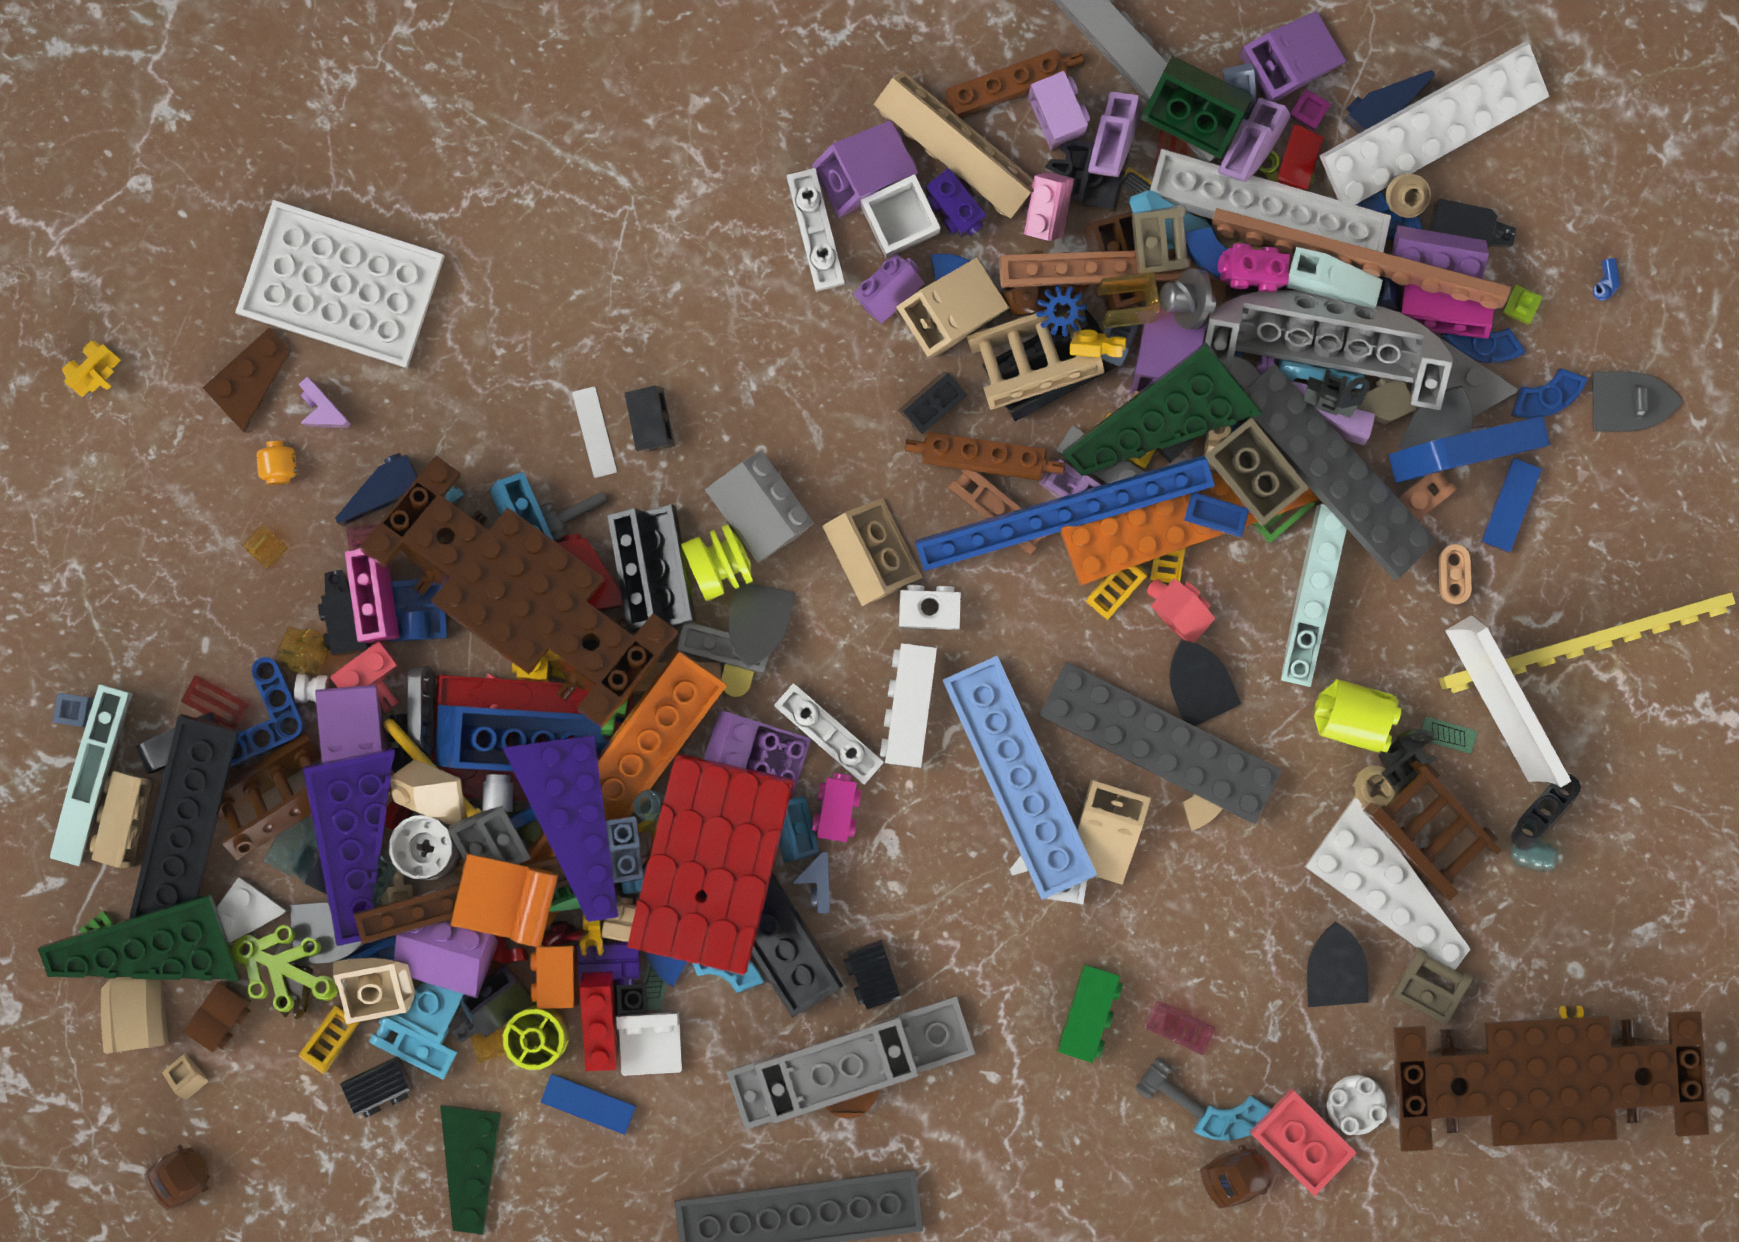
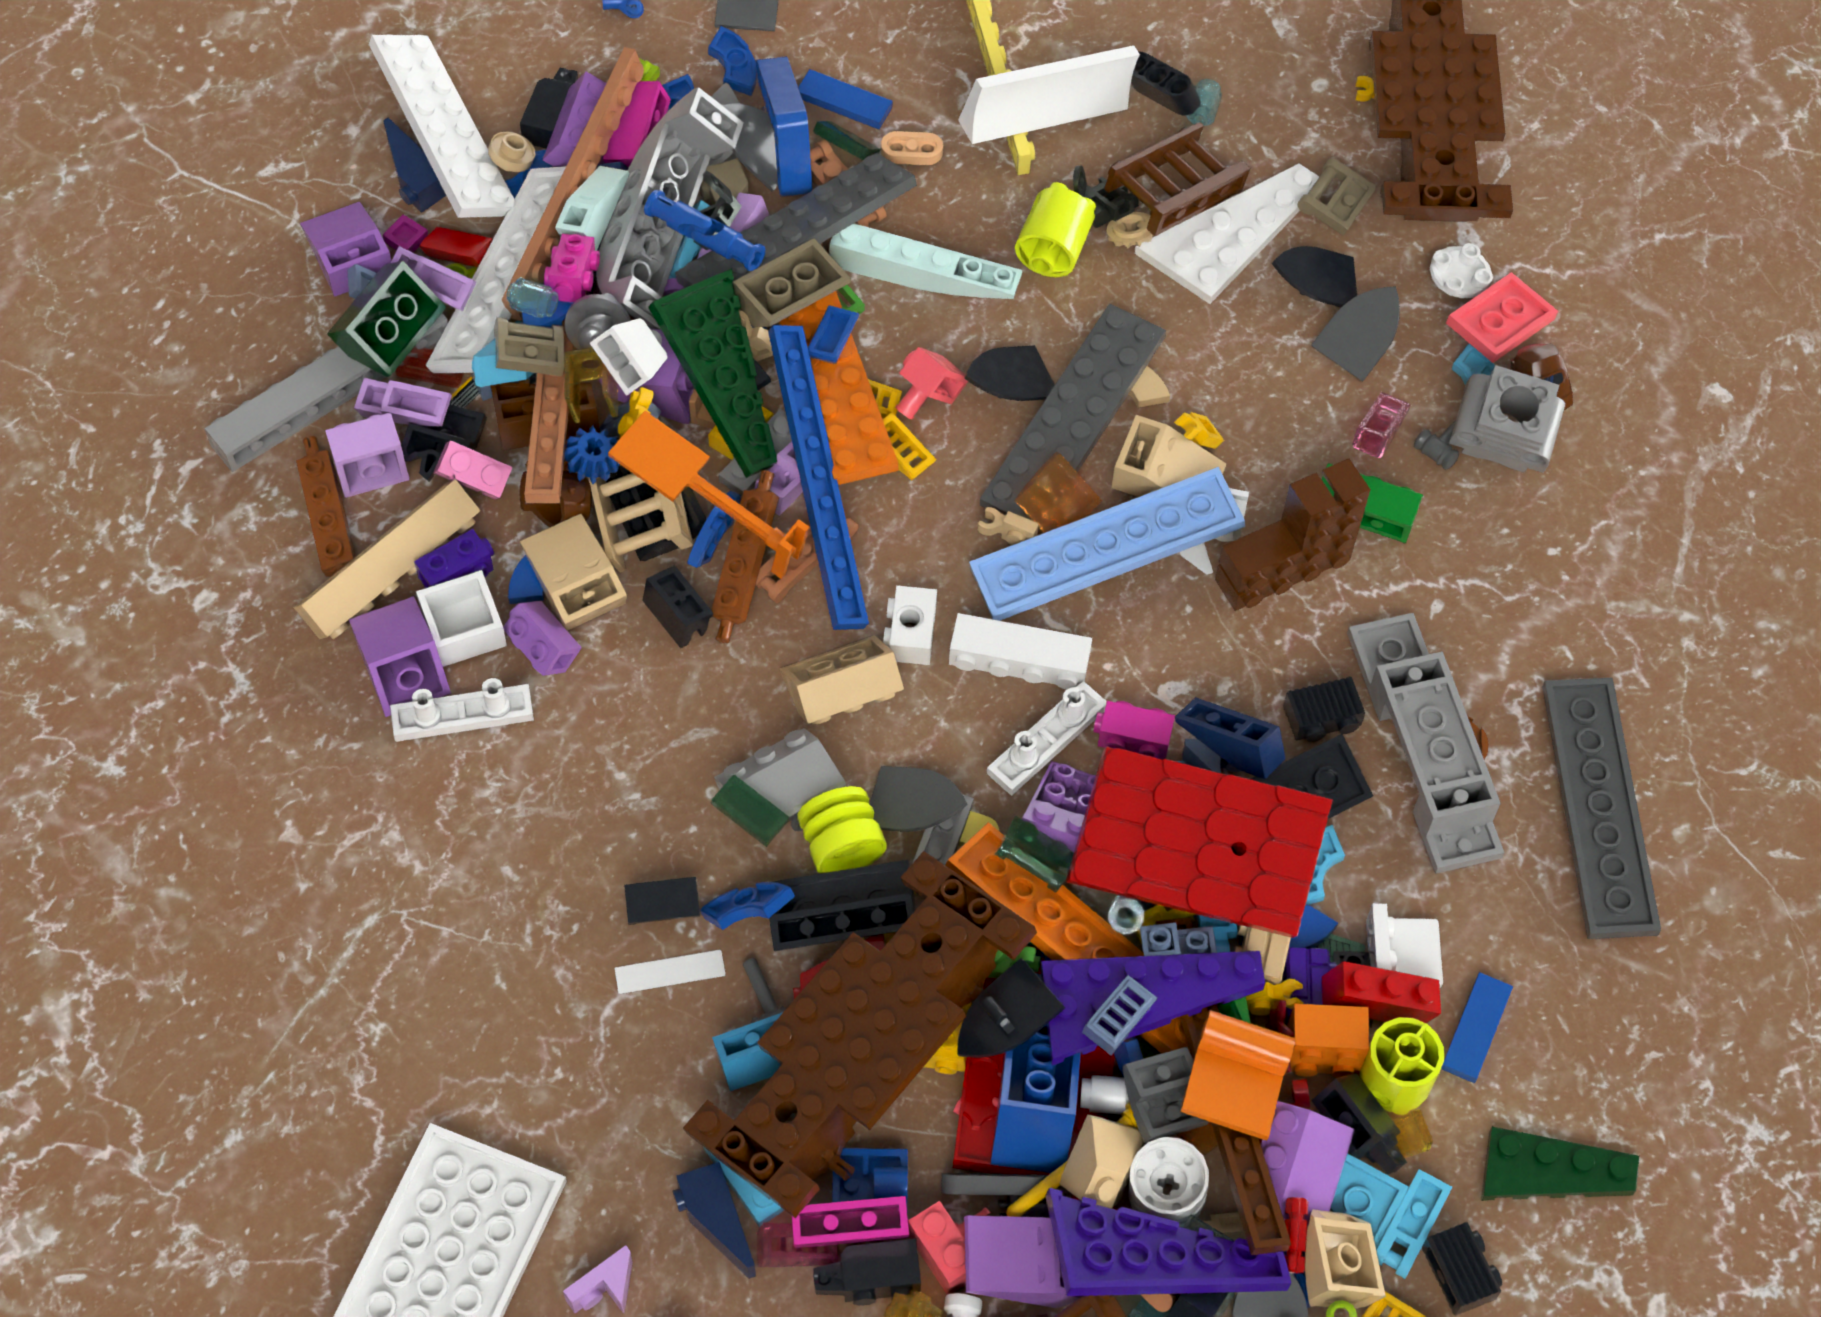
camera: 85 degrees left, 25 degrees down
clear green sticker [1420,717,1477,754] -> none
none -> clear light blue brick [507,278,559,318]
none -> white torso [590,318,668,396]
none -> orange piece [608,411,809,579]
none -> blue piece [644,189,766,271]
none -> blue tile [687,491,742,568]
none -> blue tile [700,882,795,930]
none -> clear green tile [711,774,789,847]
none -> clear green tile [813,121,881,160]
none -> black shield [957,958,1065,1058]
none -> tan plate [977,507,1039,545]
none -> clear green plate [995,816,1074,893]
none -> clear orange slope [1014,452,1102,533]
none -> sand blue slope [1082,975,1157,1056]
none -> yellow plate [1174,412,1225,449]
none -> dark blue slope [1175,697,1286,779]
none -> reddish brown piece [1215,458,1371,611]
none -> red axle [1284,1197,1309,1274]
none -> dark grey shield [1311,286,1400,382]
none -> light grey piece [1449,365,1565,473]

